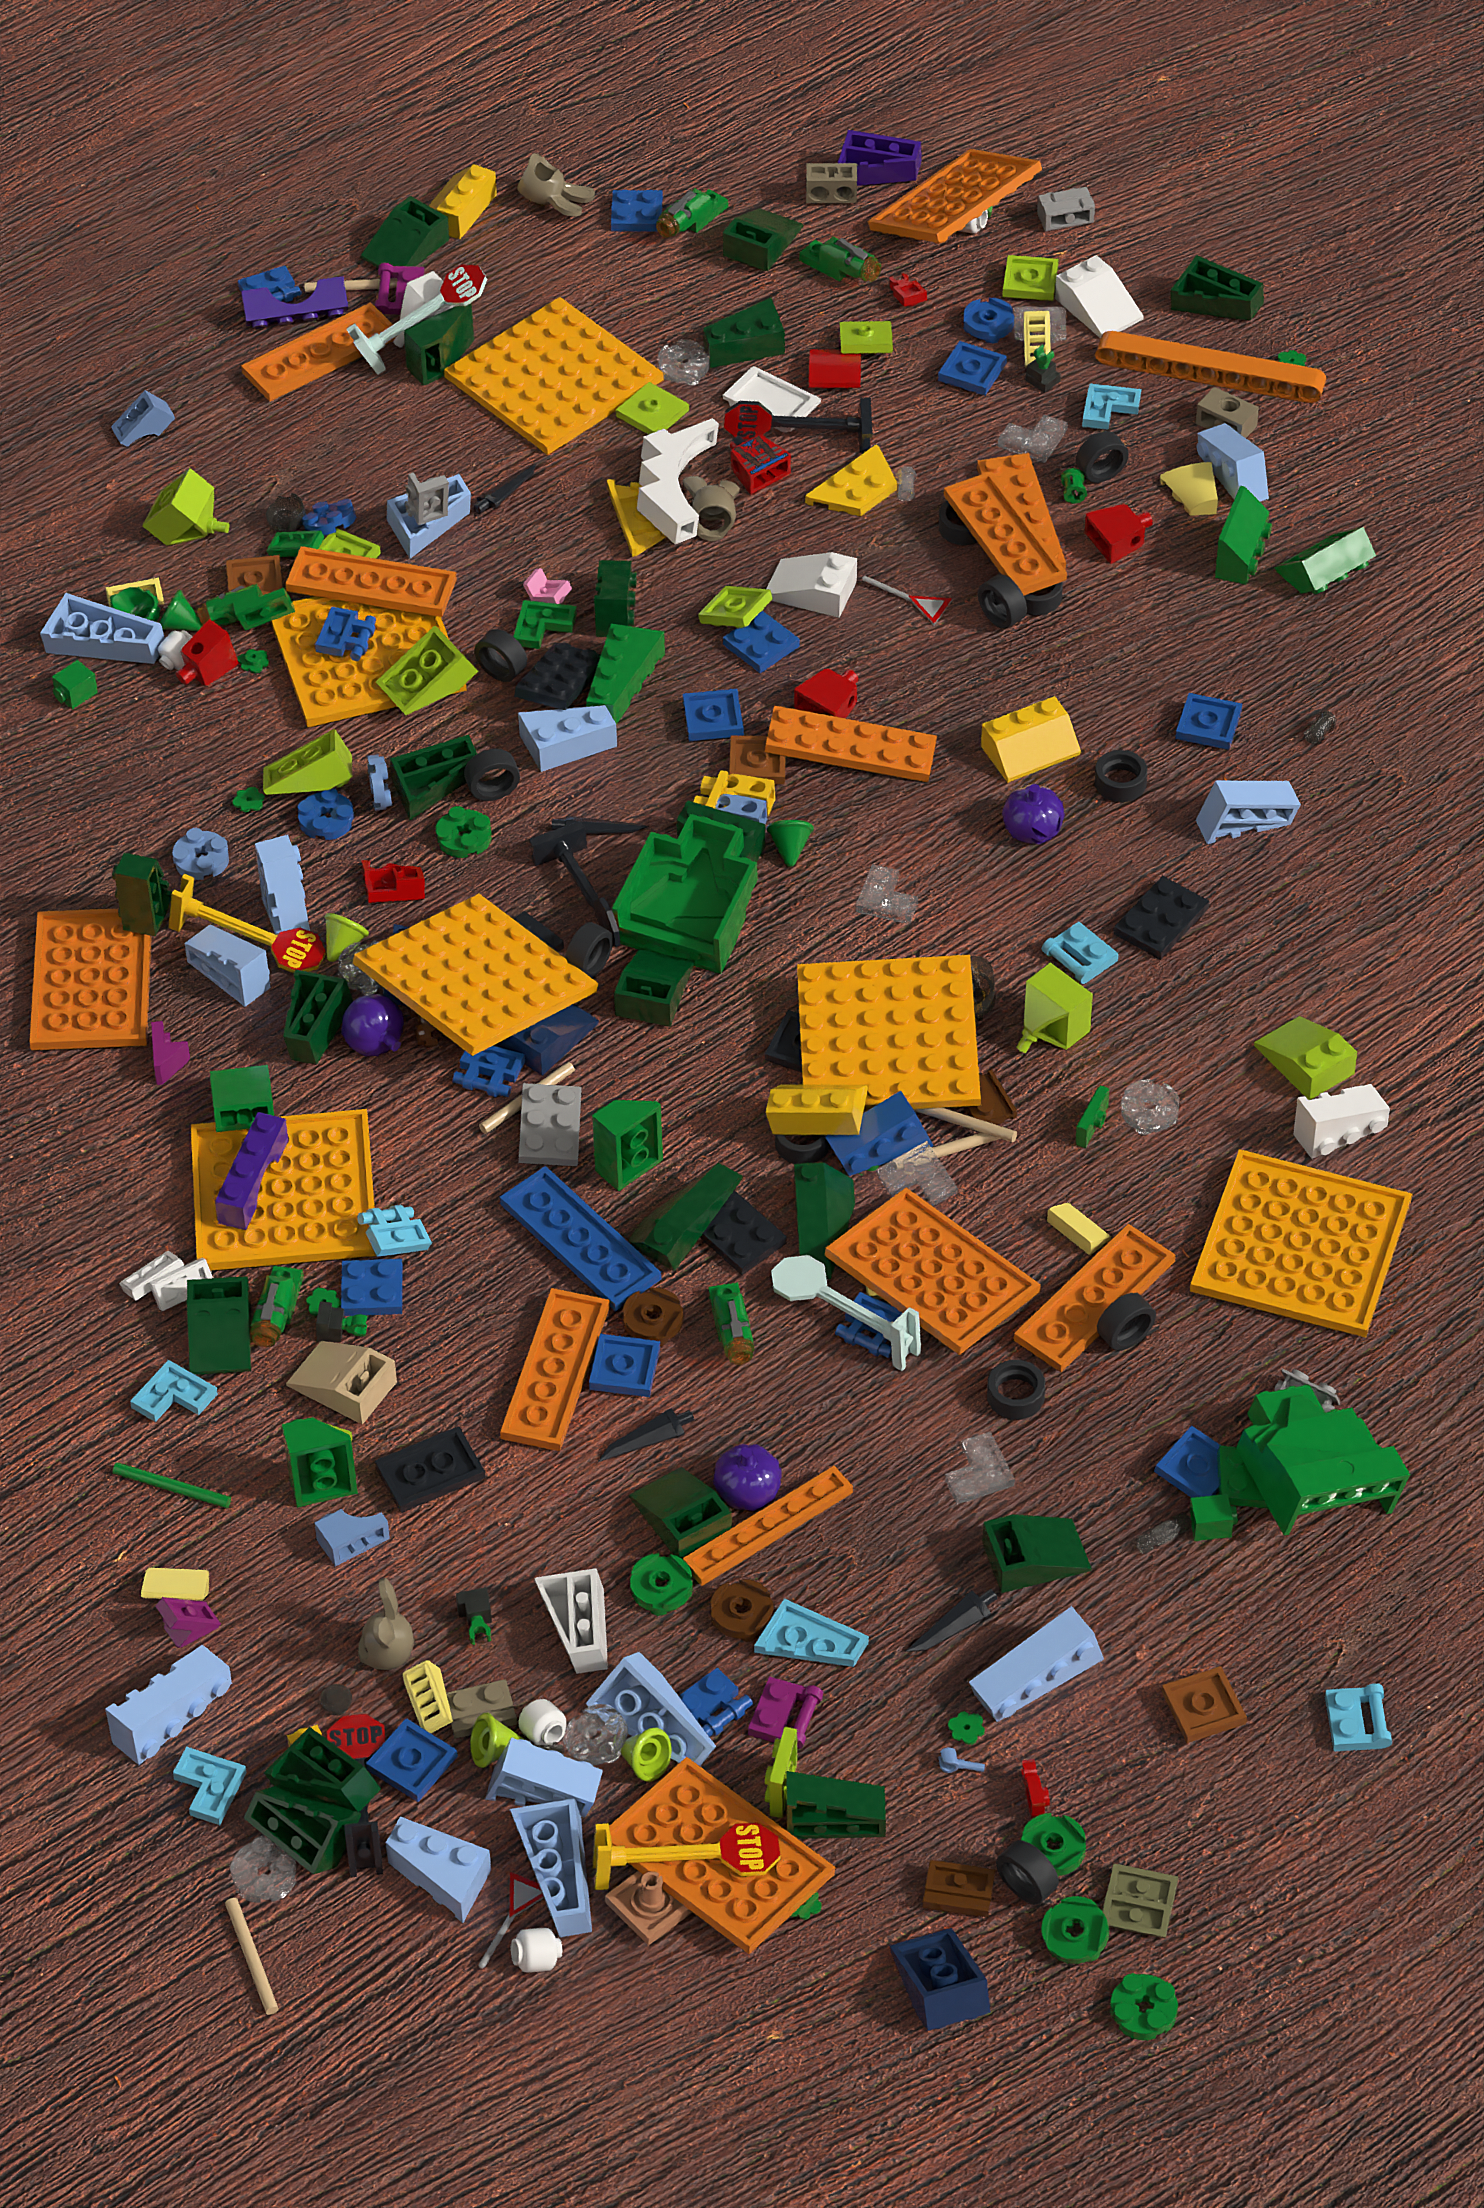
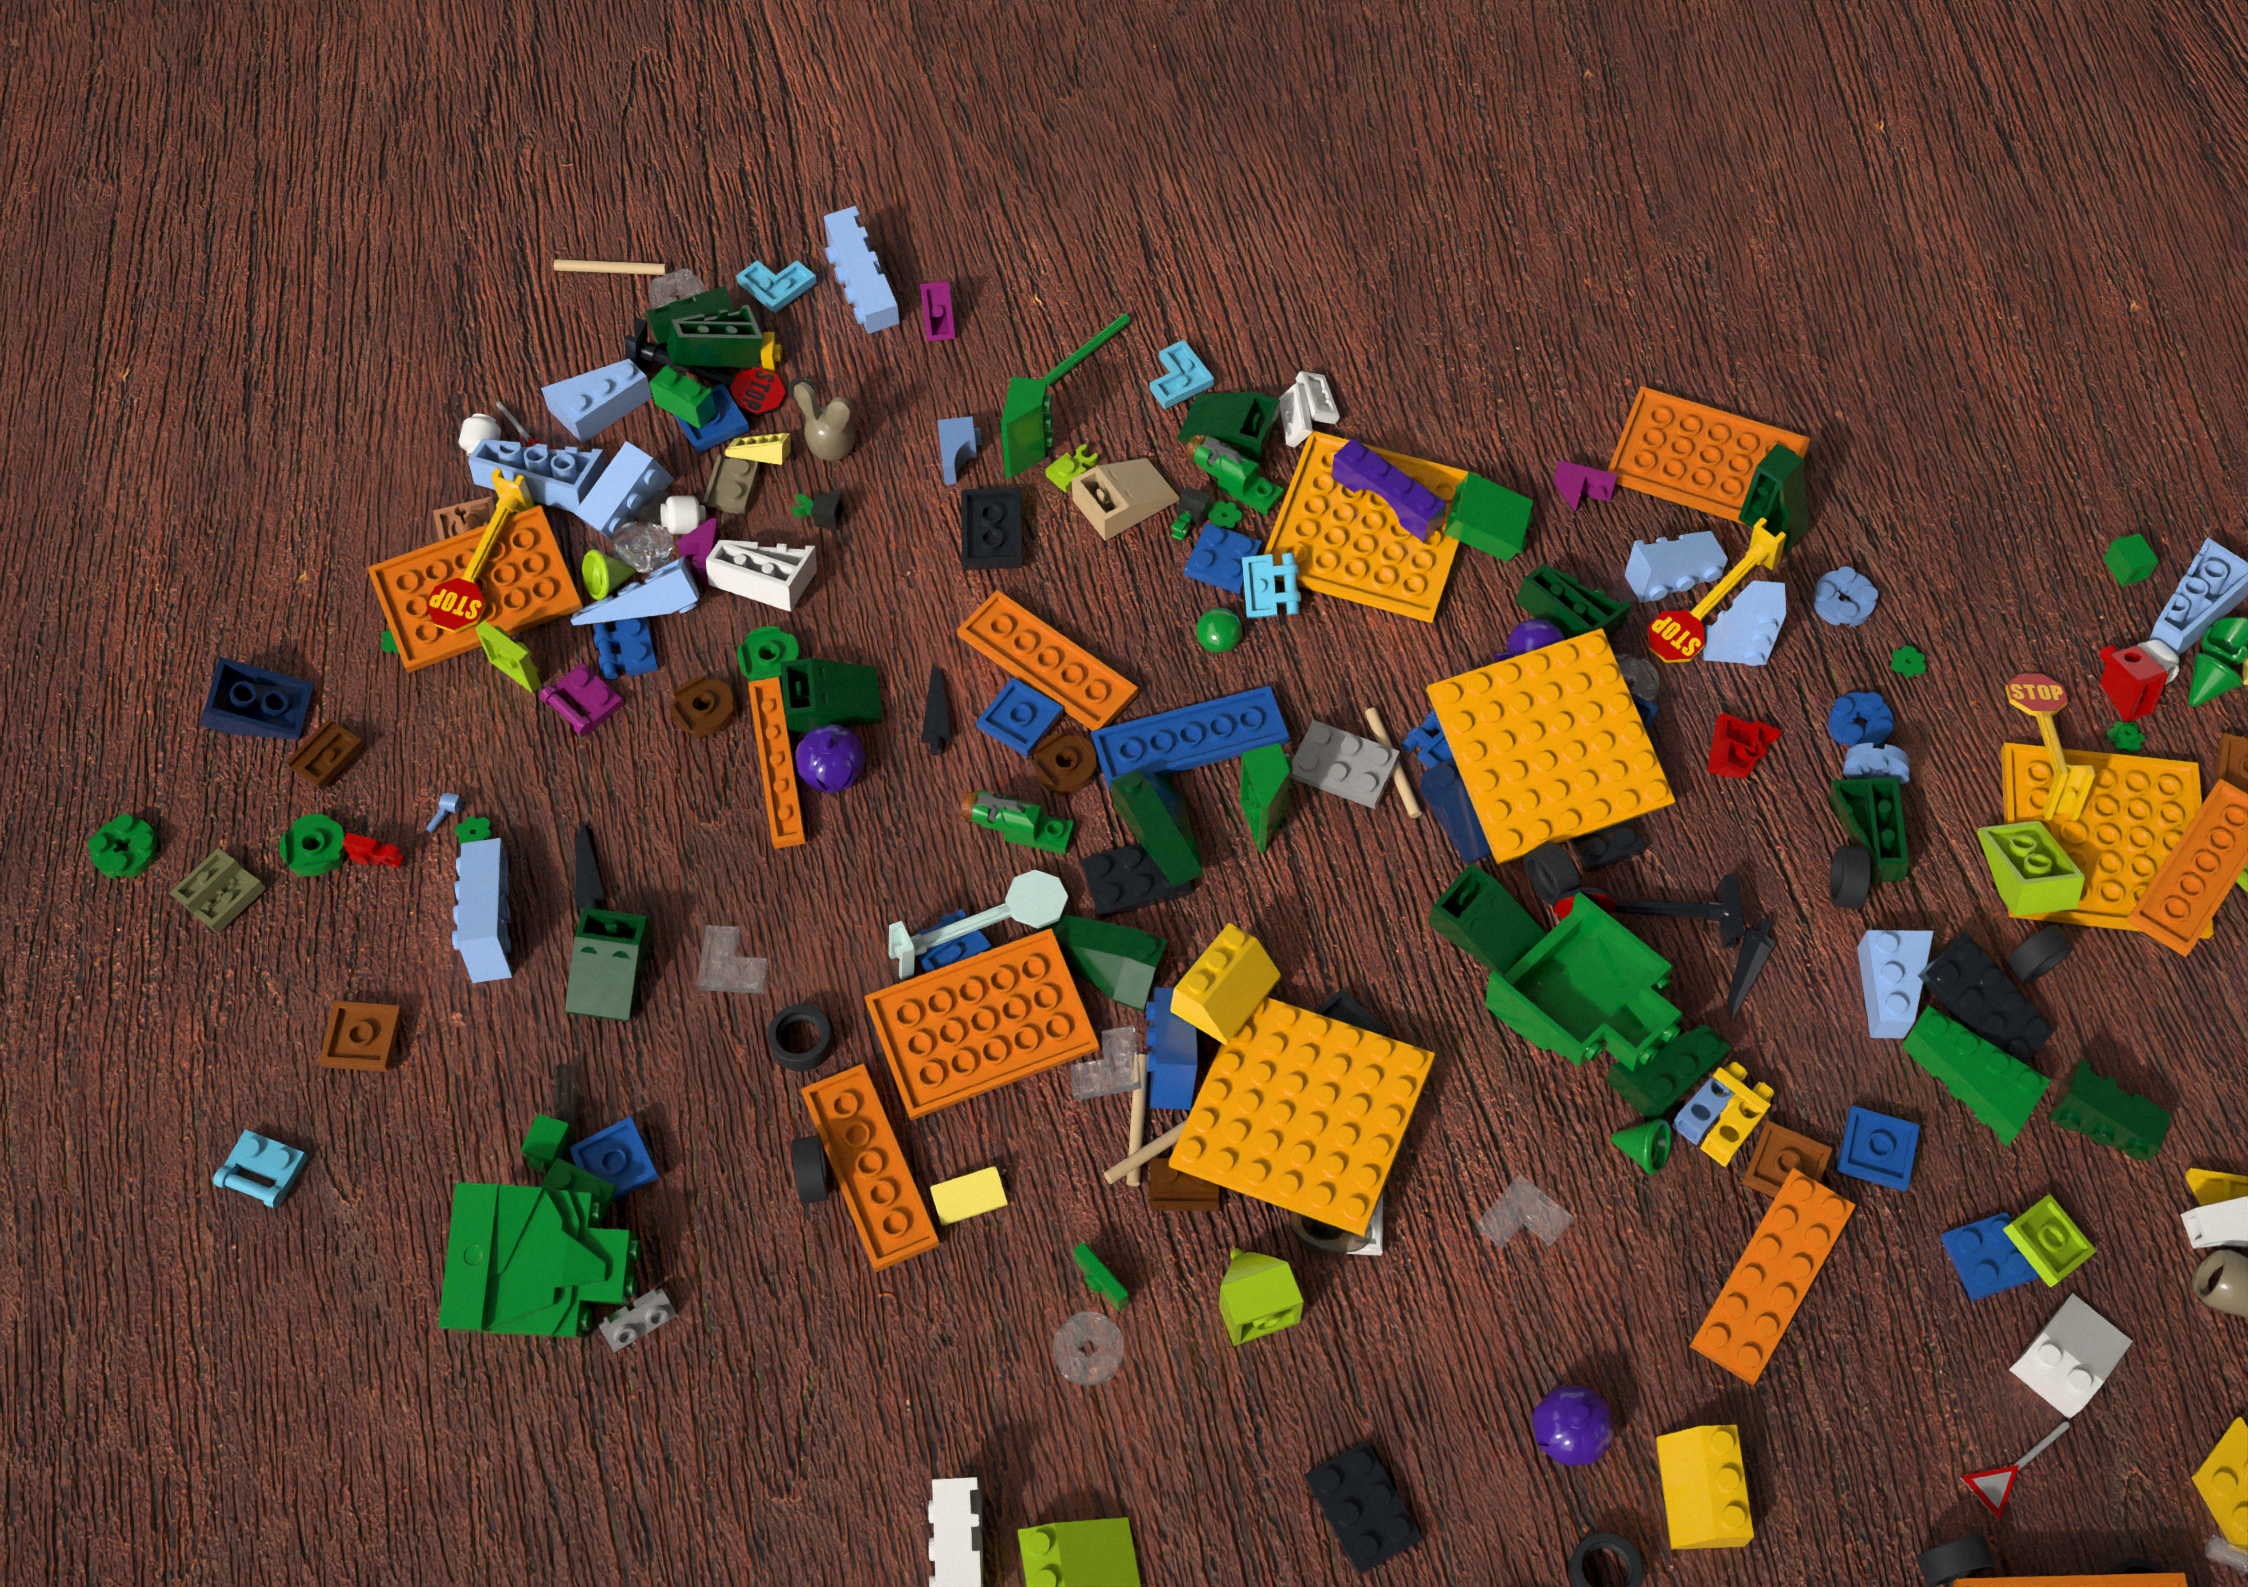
camera: 115 degrees right, 10 degrees up
light yellow slope [141,1568,209,1600] -> none
green plate [197,583,295,631] -> none
lime slope [263,728,352,795] -> none
blue plate [315,607,376,661] -> none
lime hat [325,913,369,962] -> none
green plate [435,806,492,858] -> none
lime hat [470,1712,524,1768] -> none
green plate [513,600,577,649] -> none
bright pink bracket [523,568,572,604] -> none
medium azure wing [754,1598,869,1667] -> none
dark green wedge [786,1771,886,1839] -> none
red torso [794,668,858,719] -> none
black tyre [996,1840,1059,1905] -> none
medium azure plate [1041,921,1118,984] -> none
green plate [1042,1896,1109,1964] -> none
light orange plate [1190,1149,1412,1338] -> none
none -> green brick [649,365,716,429]
none -> magenta slope [677,518,722,585]
none -> green hair [1196,607,1244,653]
none -> yellow piece [2005,673,2095,821]

